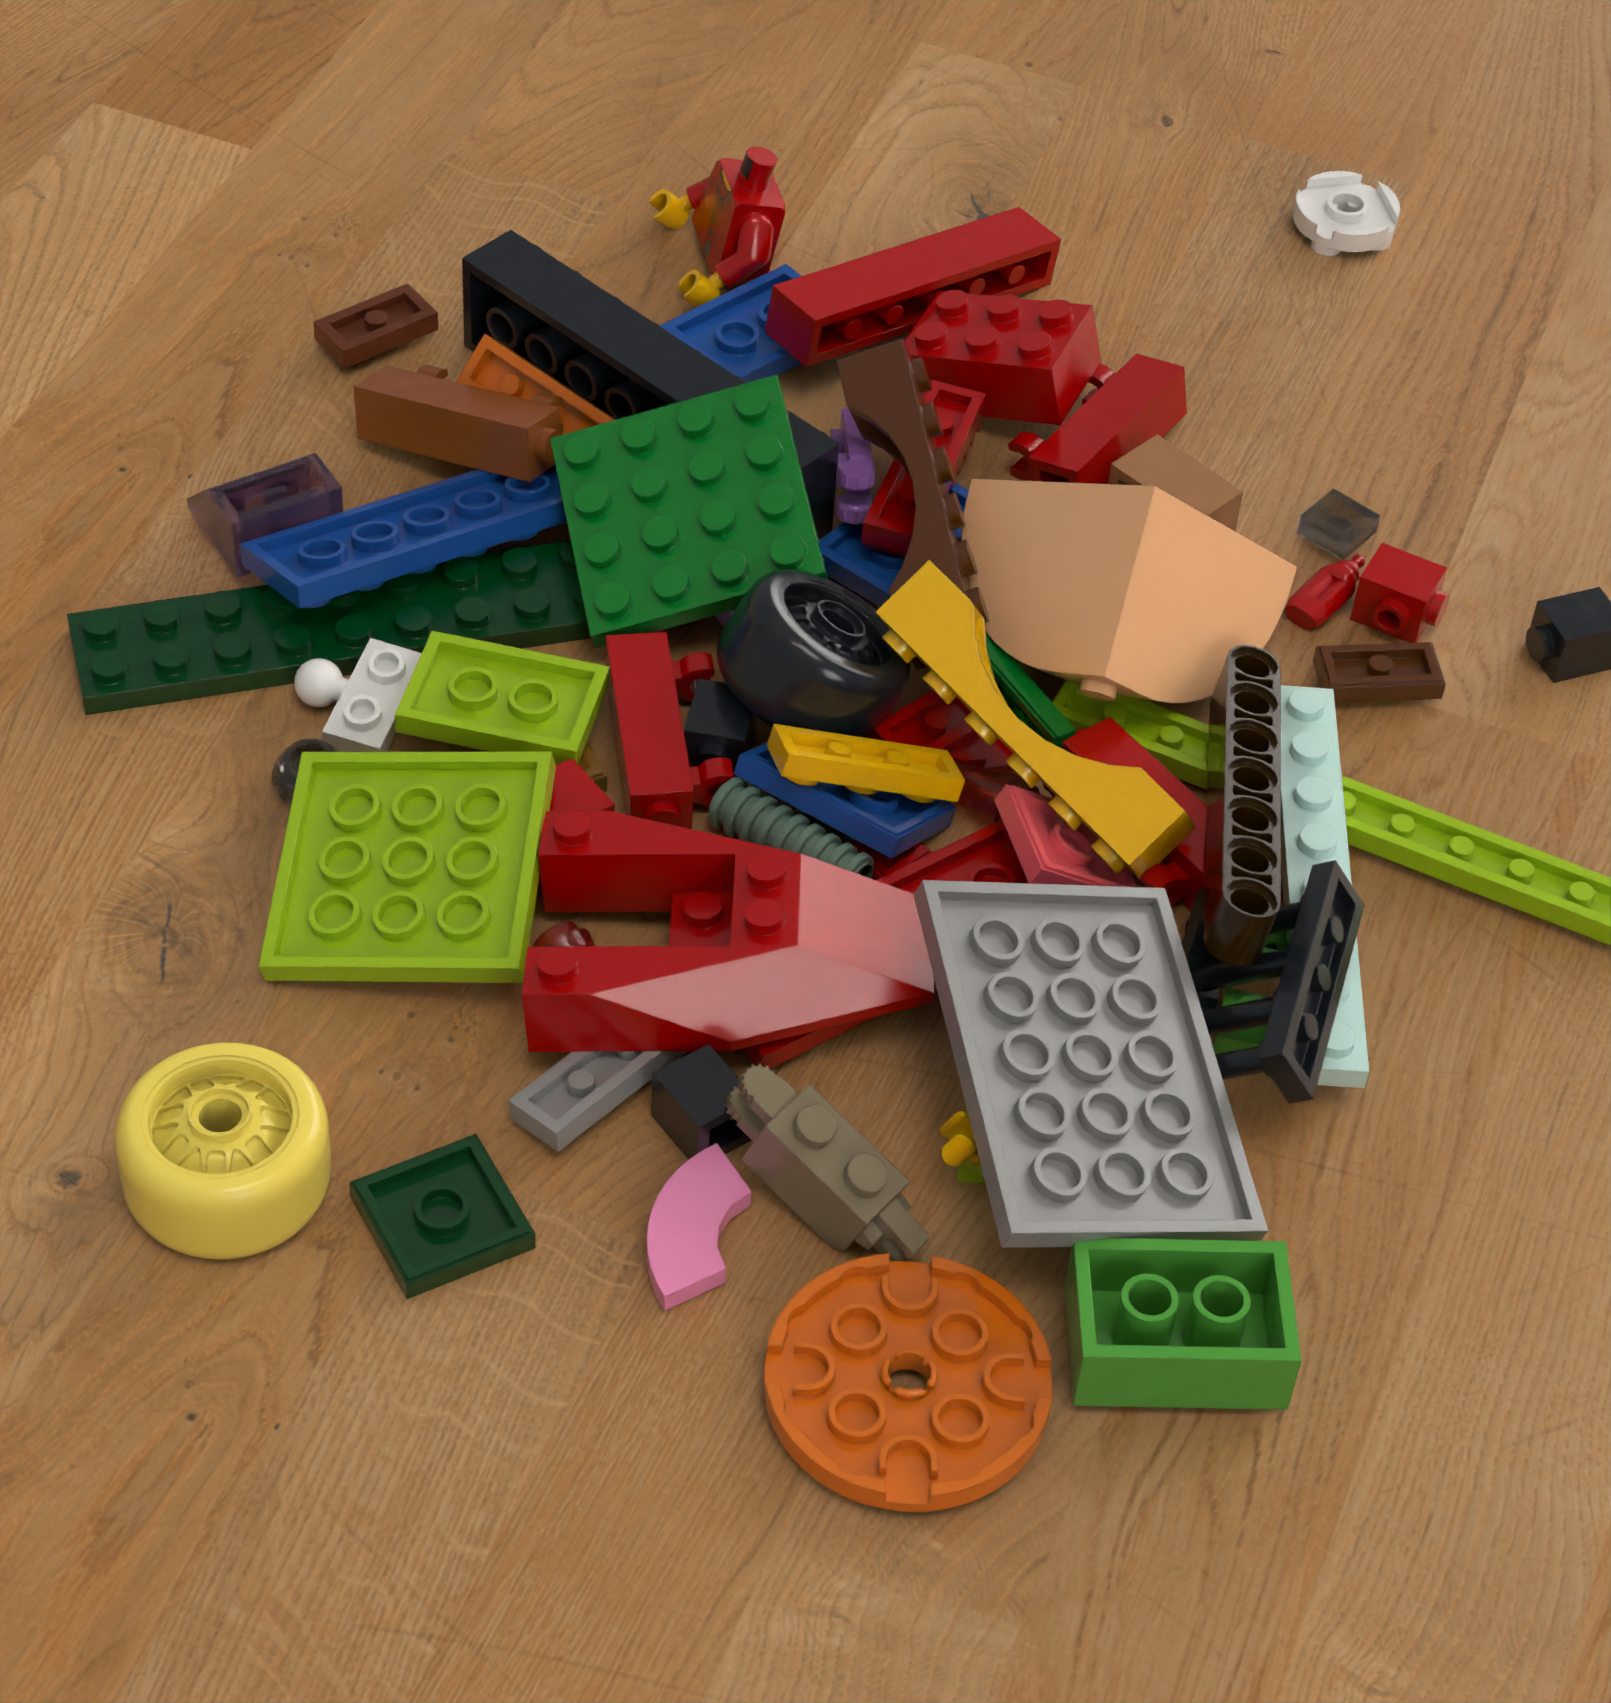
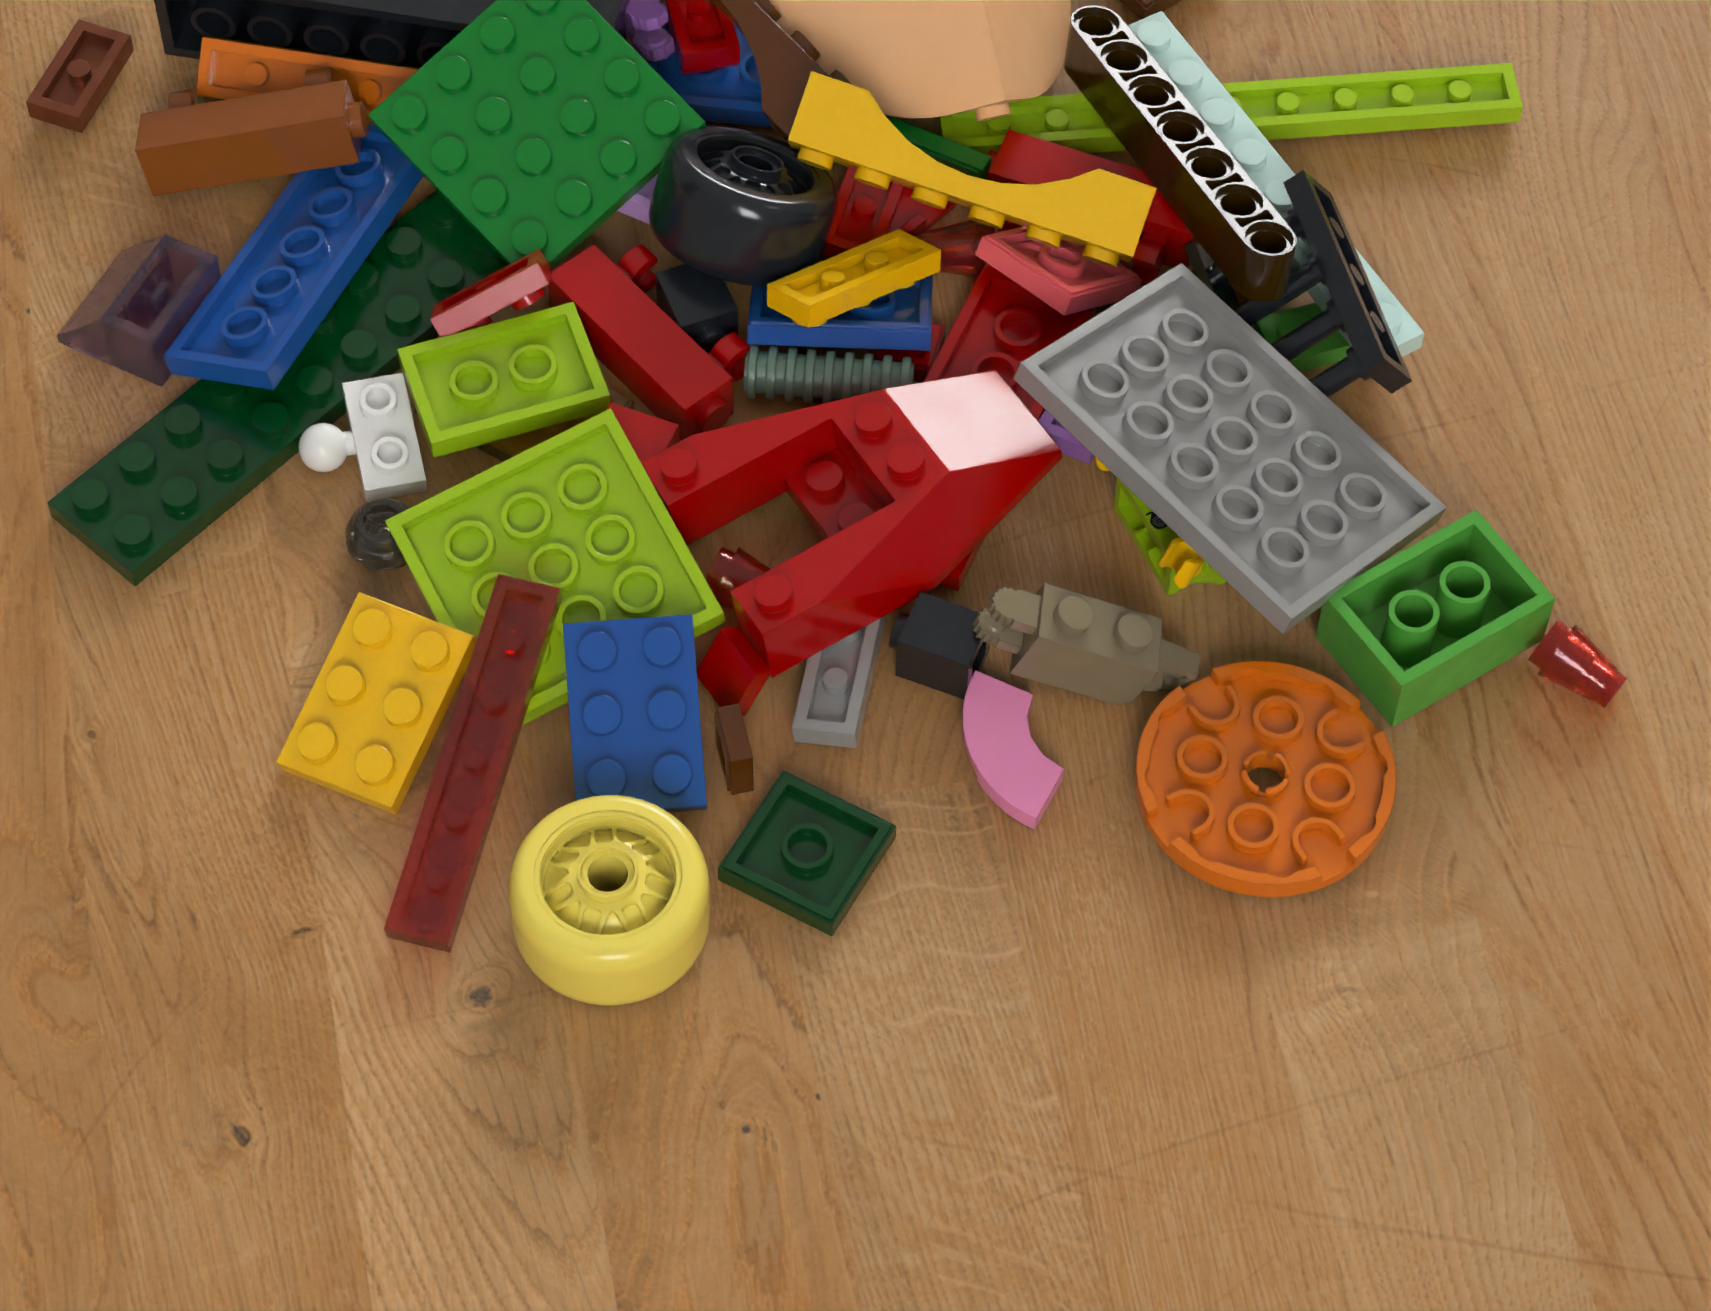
camera: 30 degrees left, 10 degrees up
none -> yellow plate [276,592,478,815]
none -> clear red plate [384,574,562,953]
none -> plate [430,248,552,337]
none -> blue plate [563,614,707,812]
none -> red tile [697,626,772,716]
none -> reddish brown tile [714,703,754,795]
none -> clear red cone [1528,620,1627,708]

